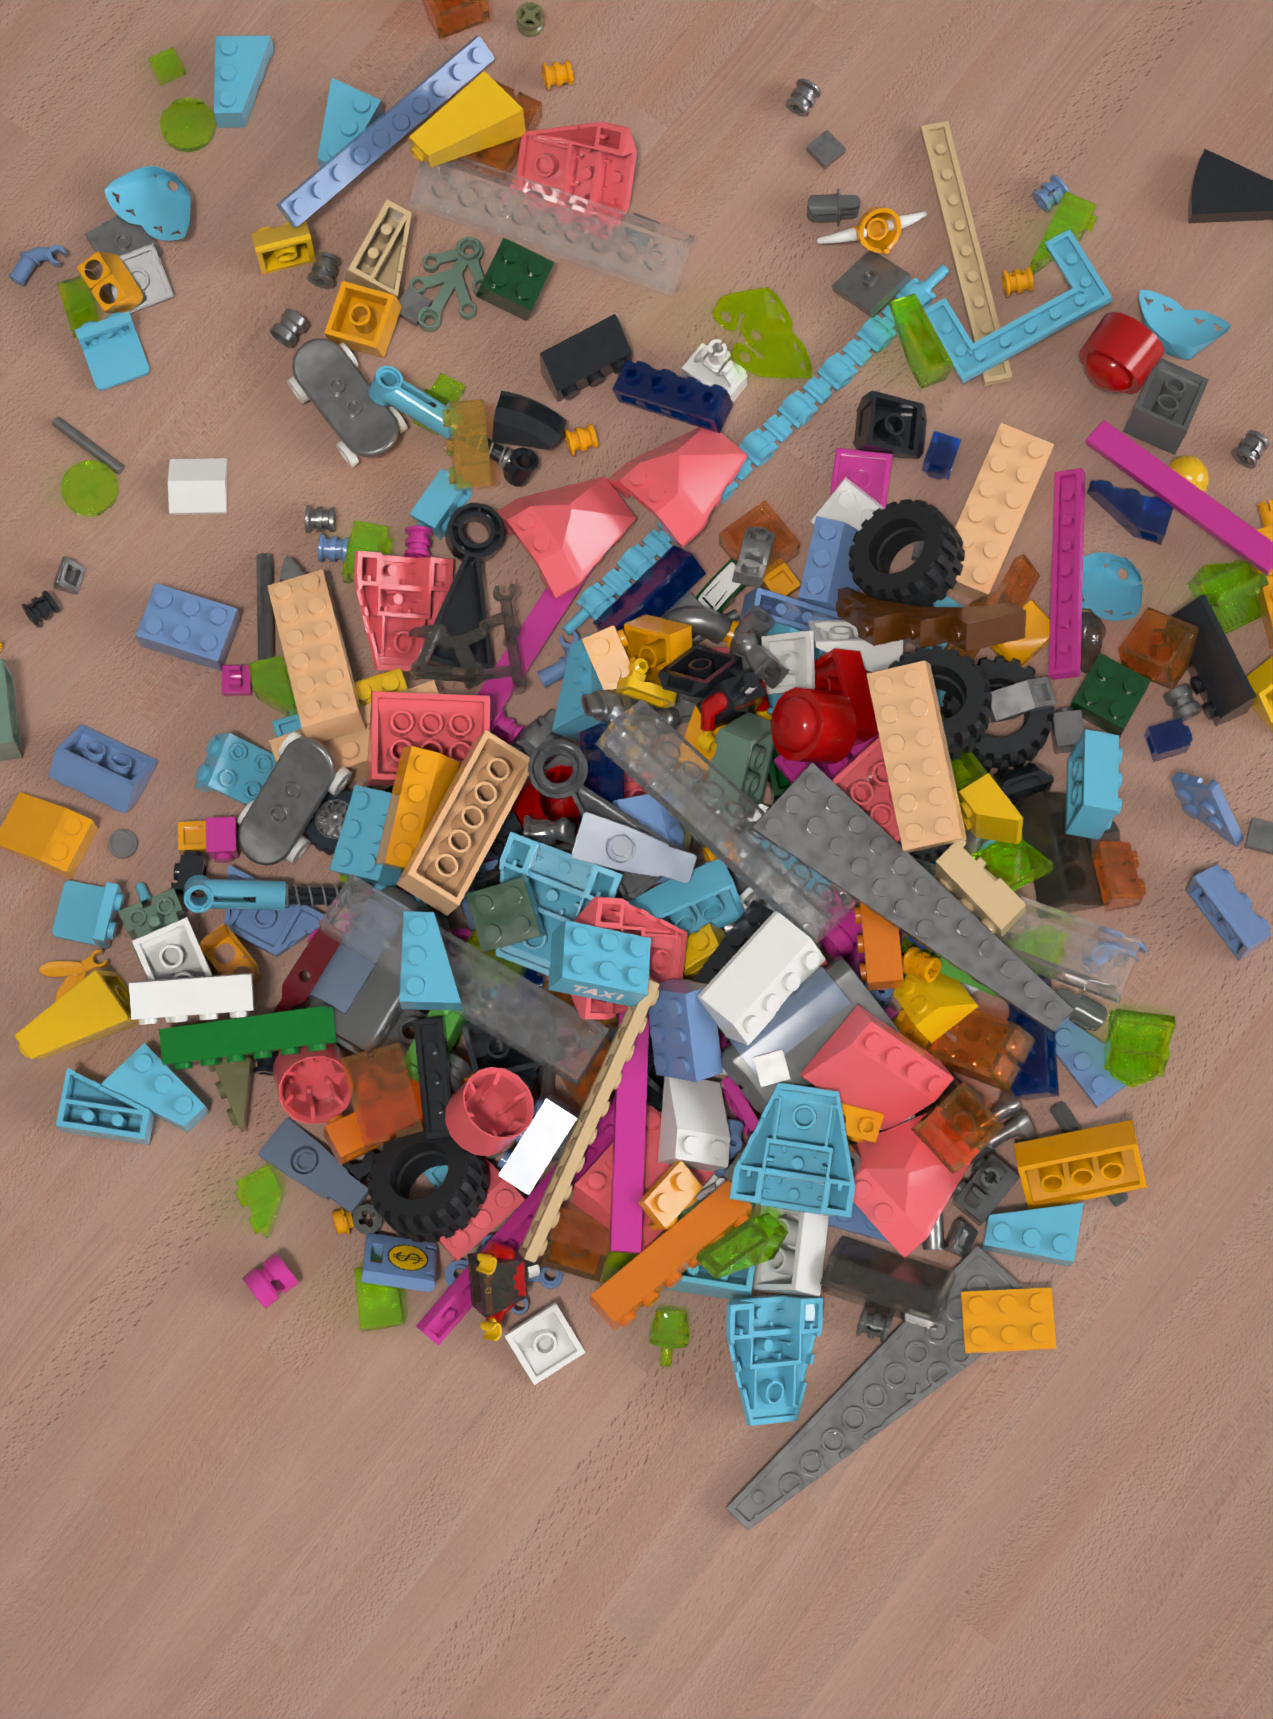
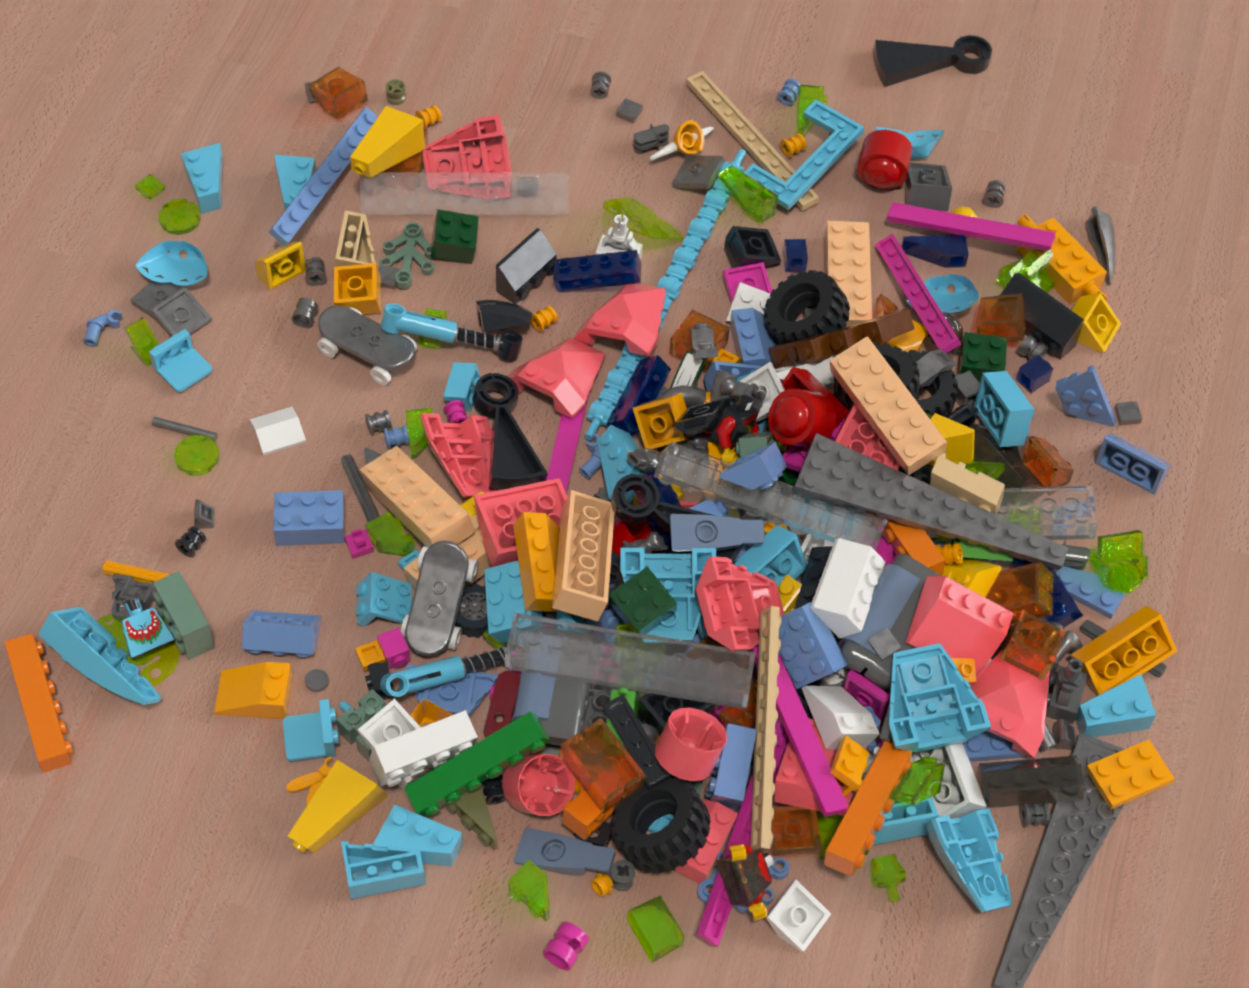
camera: 25 degrees left, 20 degrees down
light orange piece [76,251,143,313] -> none
medium blue container [361,1233,437,1292] -> none
medium azure wedge [399,911,463,1011] -> none
clear smoke piece [408,584,527,695] -> none
clear yellow brick [442,399,492,491] -> none
medium azure brick [548,920,651,1007] -> none
light orange bracket [582,625,636,690] -> none
yellow piece [616,658,677,708] -> none
none -> medium blue slope [719,442,787,490]

